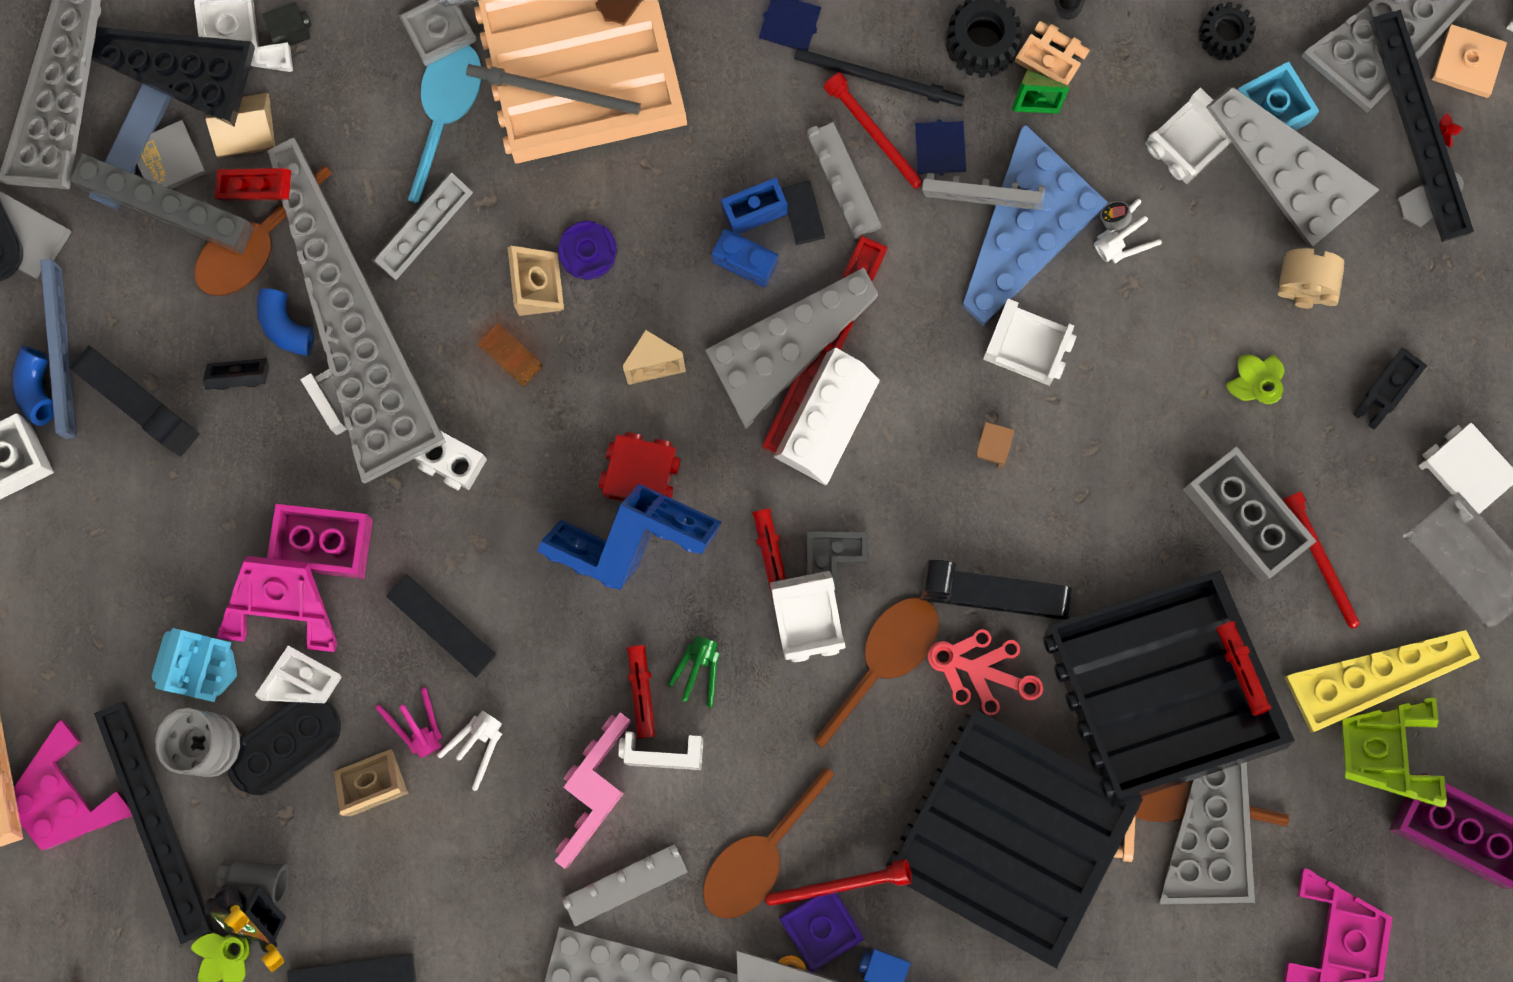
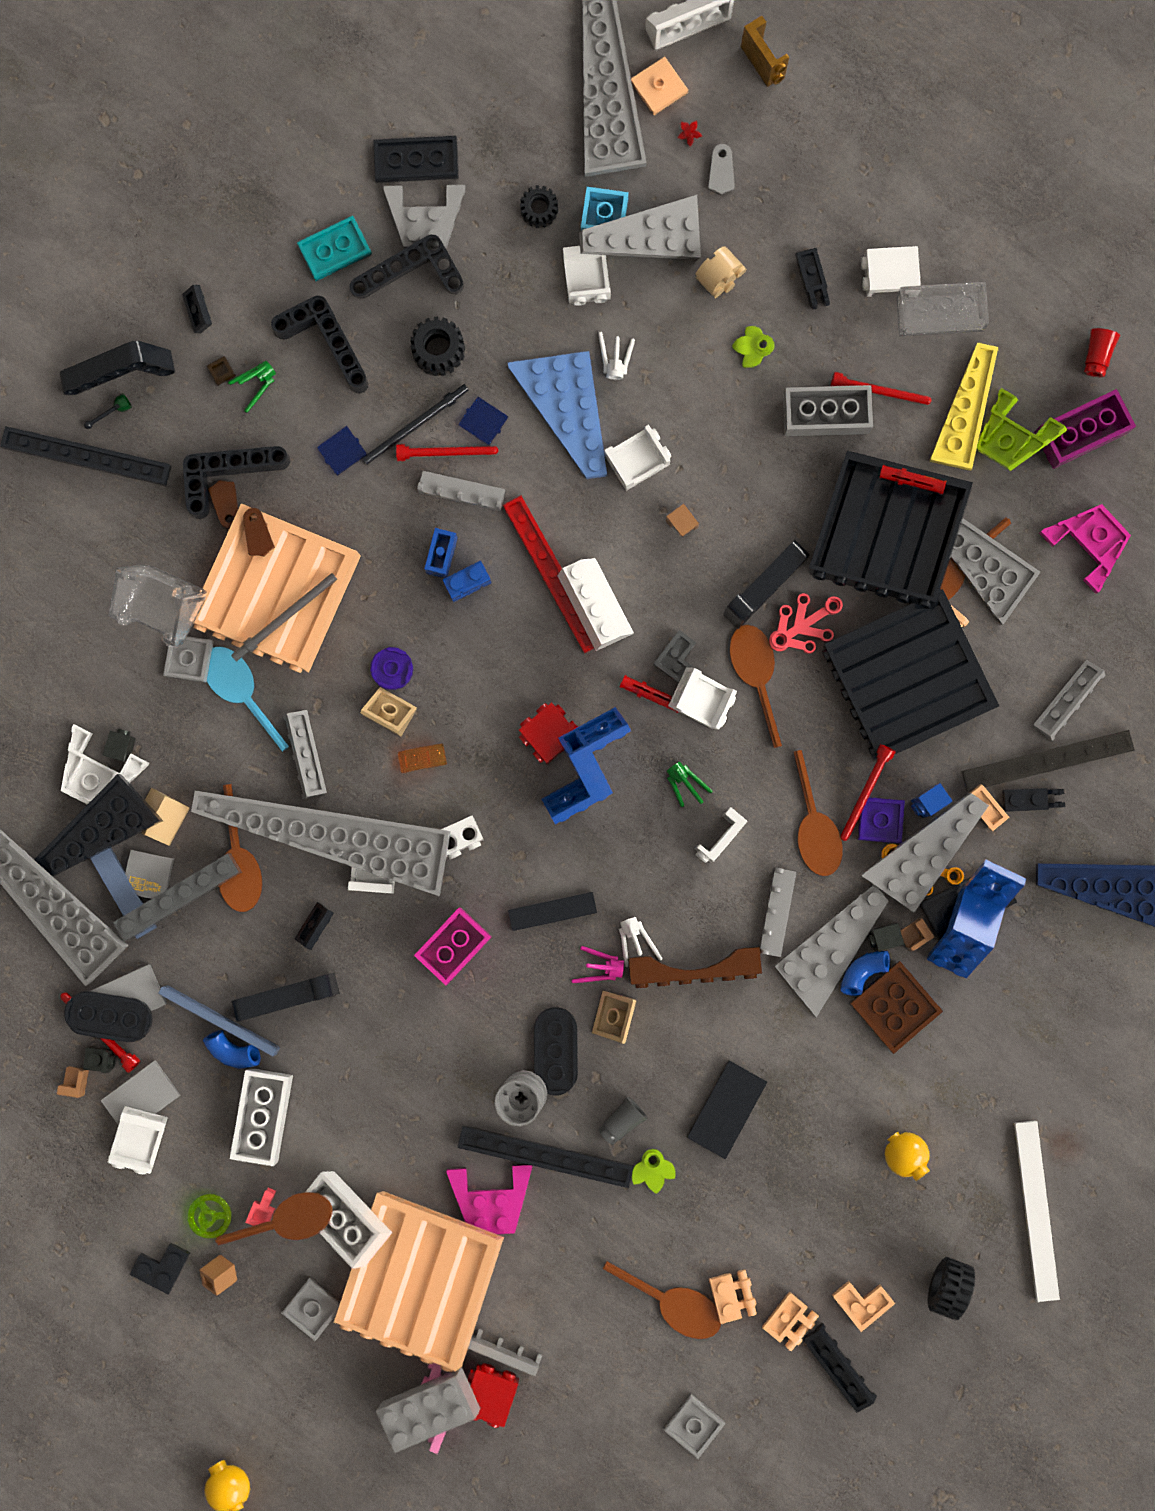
camera: 55 degrees left, 5 degrees up
medium azure piece [152,628,237,702] -> none
black torso [204,885,286,972] -> none
red plate [214,168,291,201] -> none
dark pink wing [217,556,337,652] -> none
white wing [255,646,342,703] -> none
blue cylinder [257,288,314,356] -> none
bright pink bracket [555,713,632,869] -> none
tan slope [623,330,686,385] -> none
red pin [626,645,656,739] -> none
light grey wing [705,268,878,429] -> none
black tile [782,181,825,245] -> none
light grey hinge [922,173,1045,210] -> none
green slope [1011,70,1070,114] -> none
light nougat plate [1015,21,1090,86] -> none
tile [1100,201,1132,230] -> none
black plate [1369,9,1474,242] -> none
none -> reddish brown arch [628,947,762,988]

